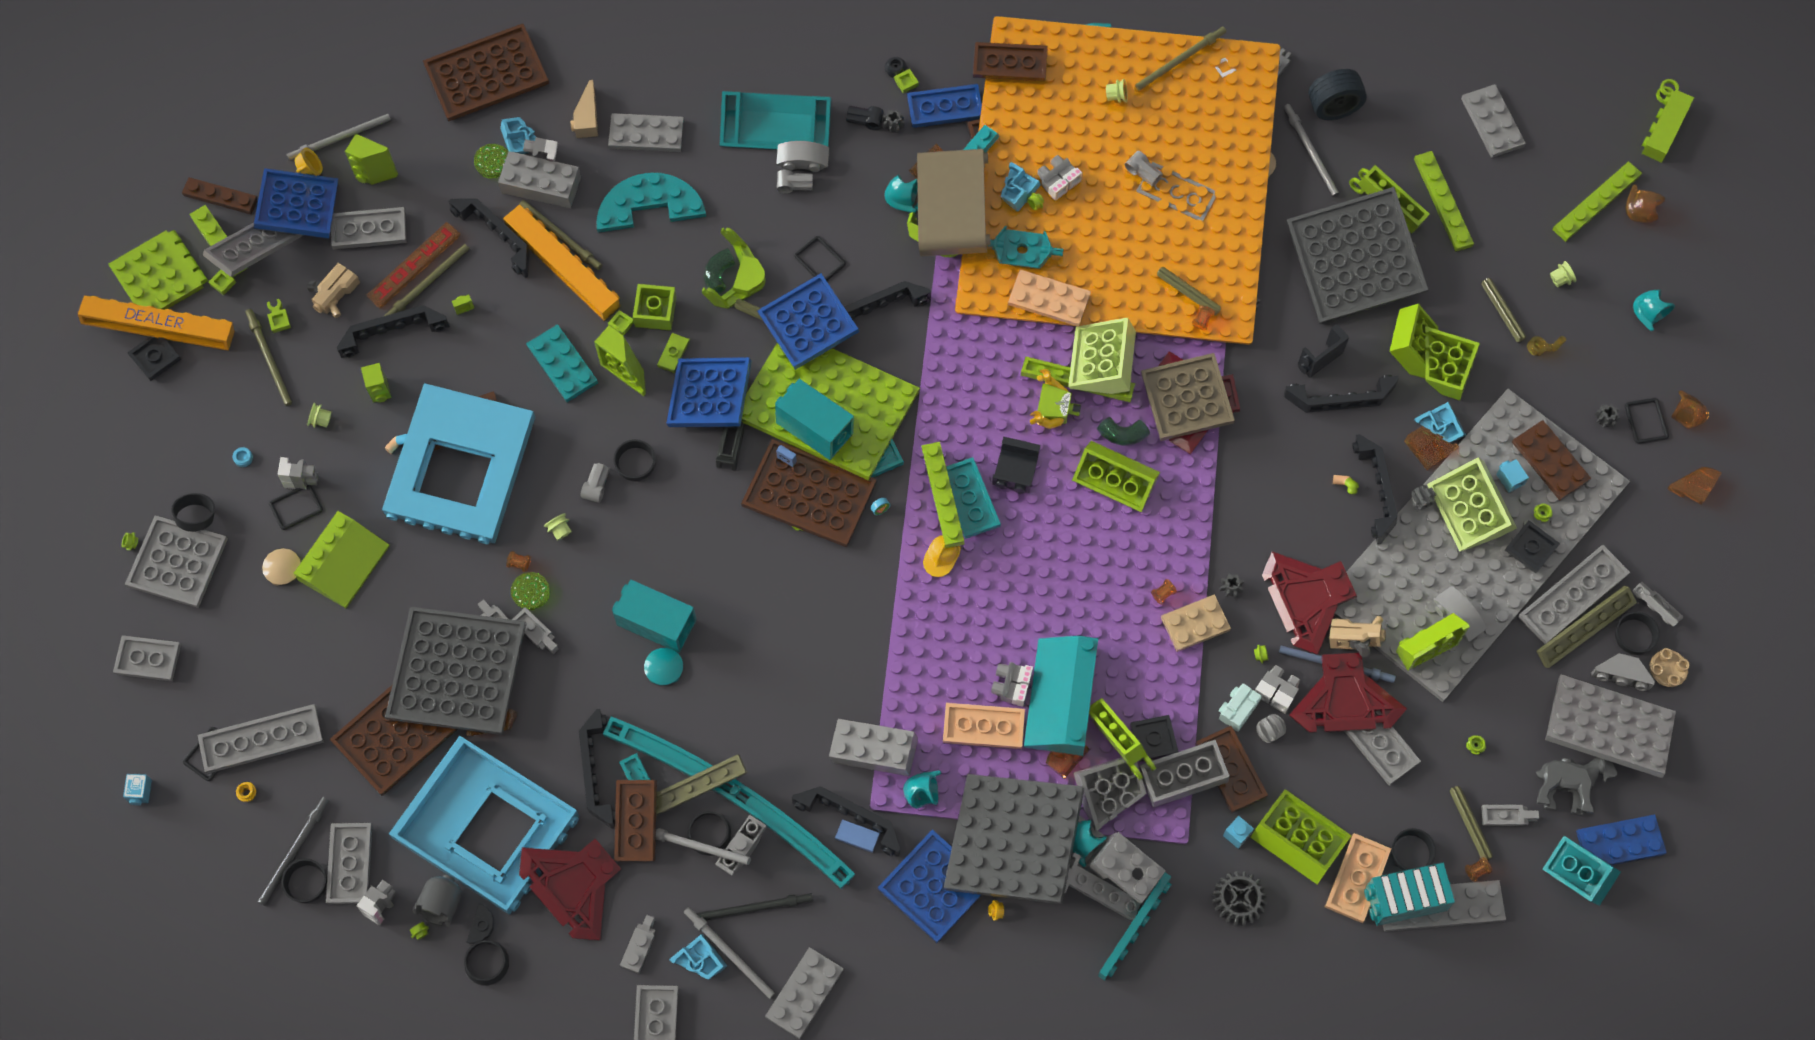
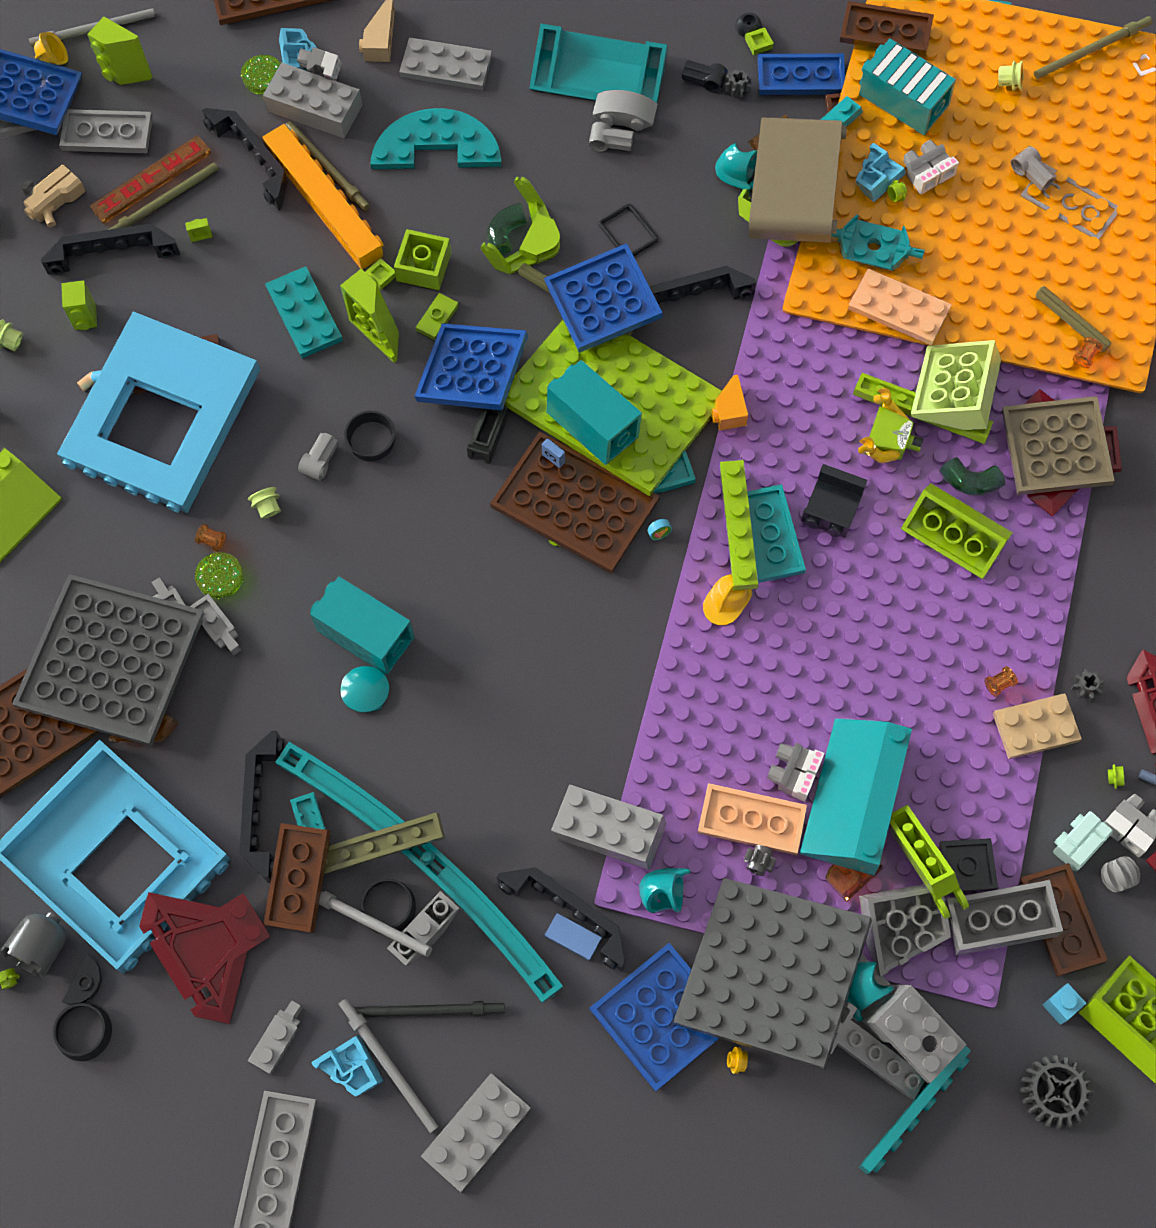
camera: 10 degrees right, 0 degrees up
none -> light orange slope [711,375,748,431]
none -> dark grey gear [744,844,776,876]
none -> teal brick [859,38,956,135]

